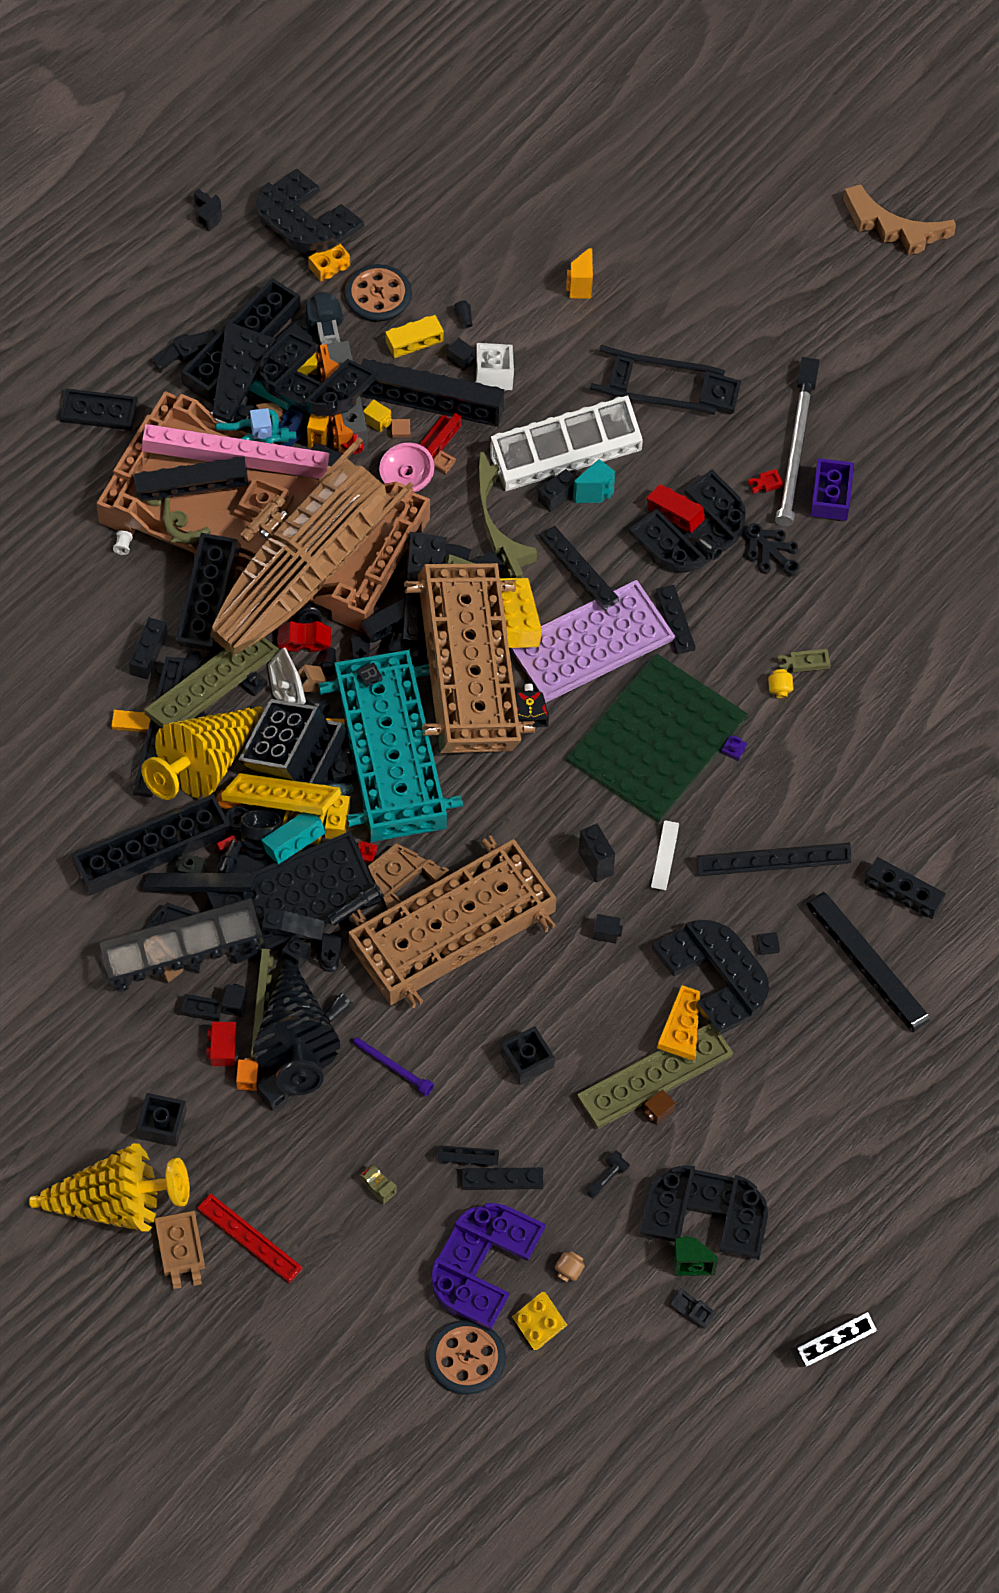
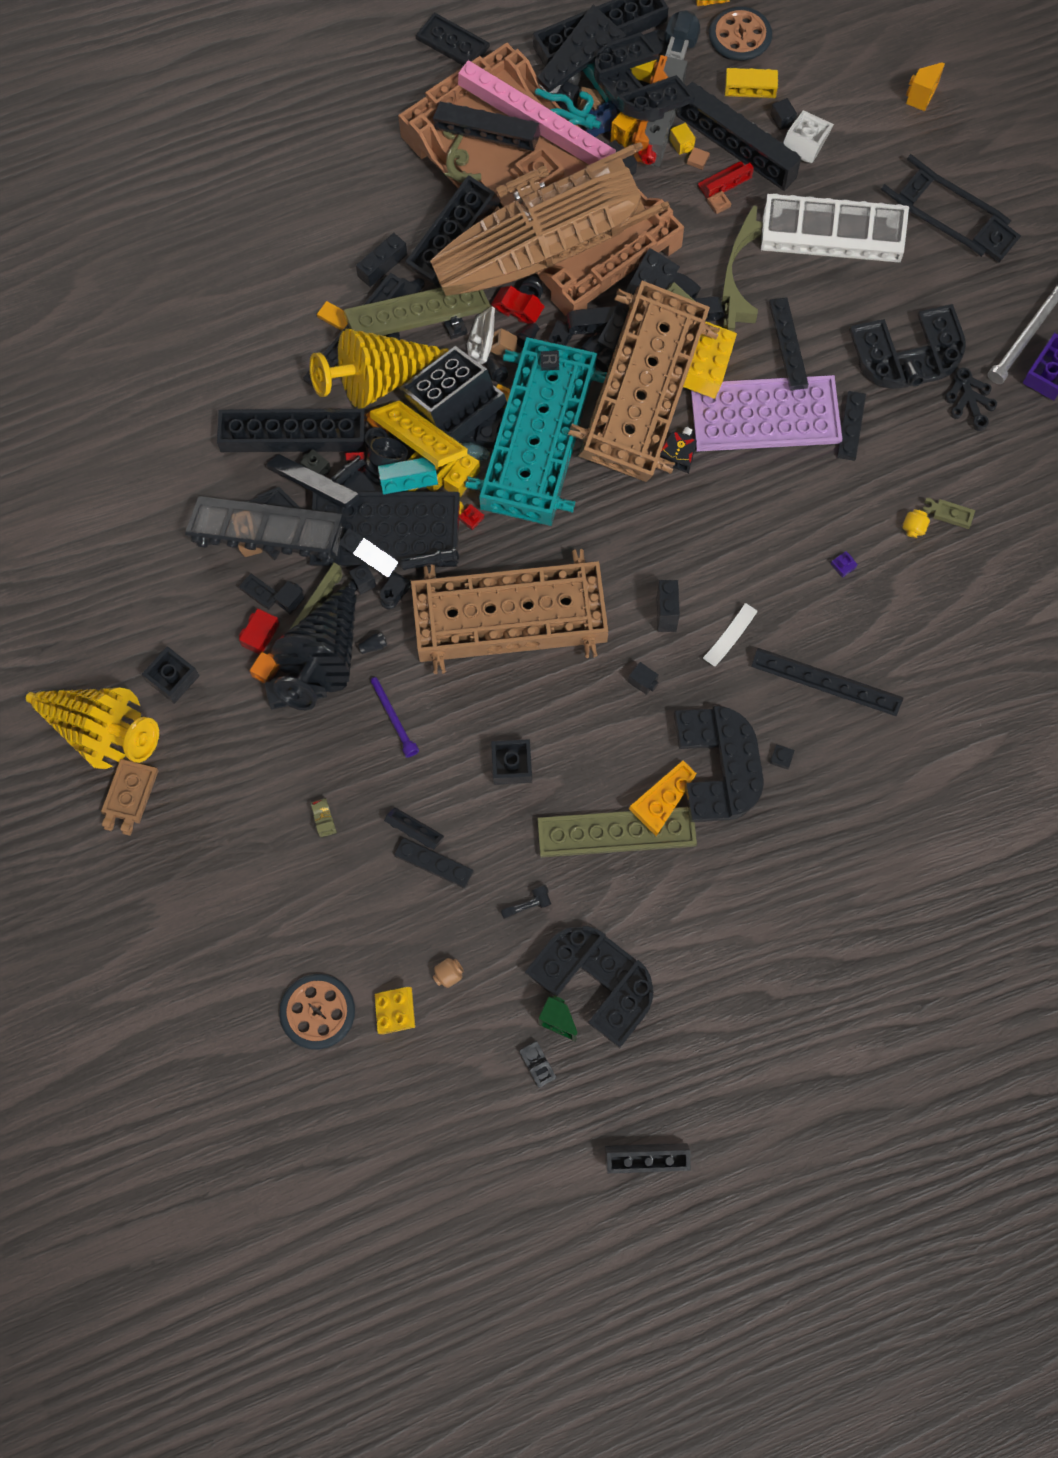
camera: 30 degrees right, 10 degrees up
white bush [113,530,133,555] -> none
black plate [151,328,219,373] -> none
red tile [197,1193,303,1284] -> none
light blue brick [250,408,272,439] -> none
medium nougat wing [368,843,449,910] -> none
bright pink dish [379,443,434,492] -> none
dark purple plate [432,1203,546,1330] -> none
black cone [453,300,473,329] -> none
black brick [538,469,577,512] -> none
clear green plate [566,653,748,823] -> none
teal slope [573,459,615,503] -> none
reddish brown brick [644,1089,676,1125] -> none
red brick [646,484,705,533] -> none
red plate [748,469,783,494] -> none
black beam [807,892,930,1032] -> none
black brick [865,857,946,919] -> none

